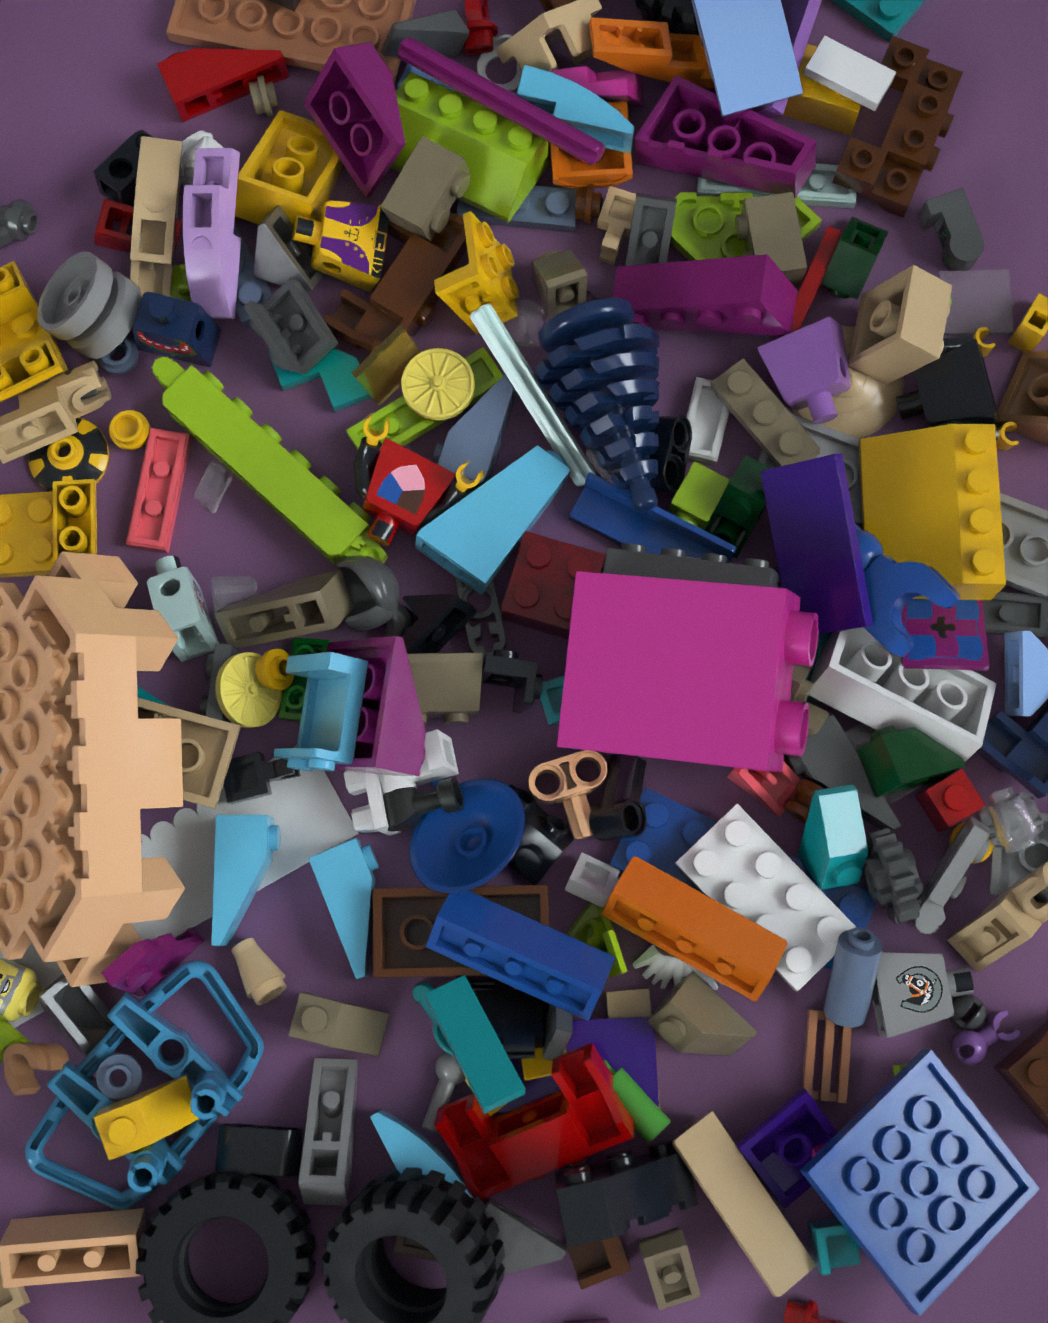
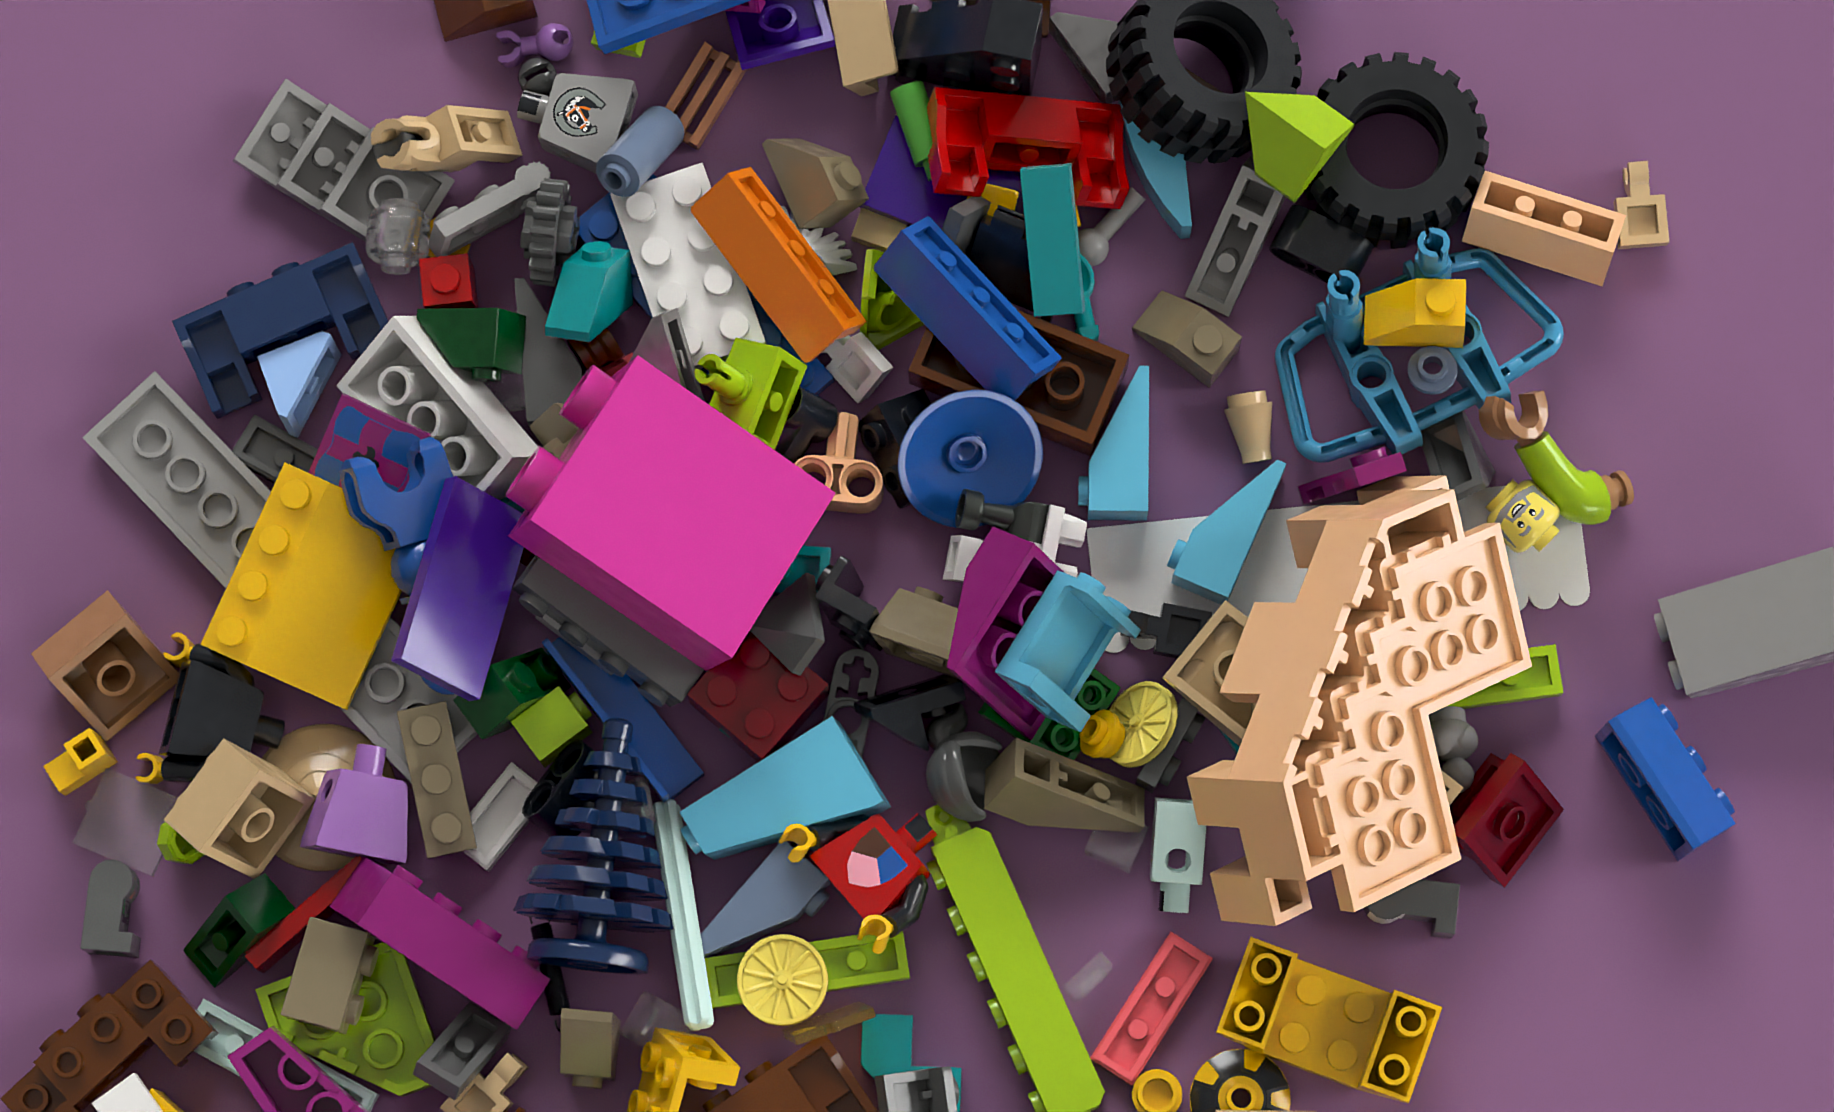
camera: 155 degrees left, 0 degrees up
none -> flat silver slope [629,308,705,402]
none -> lime brick [694,338,808,450]
none -> dark grey slope [750,573,825,675]
none -> lime slope [1245,92,1354,203]

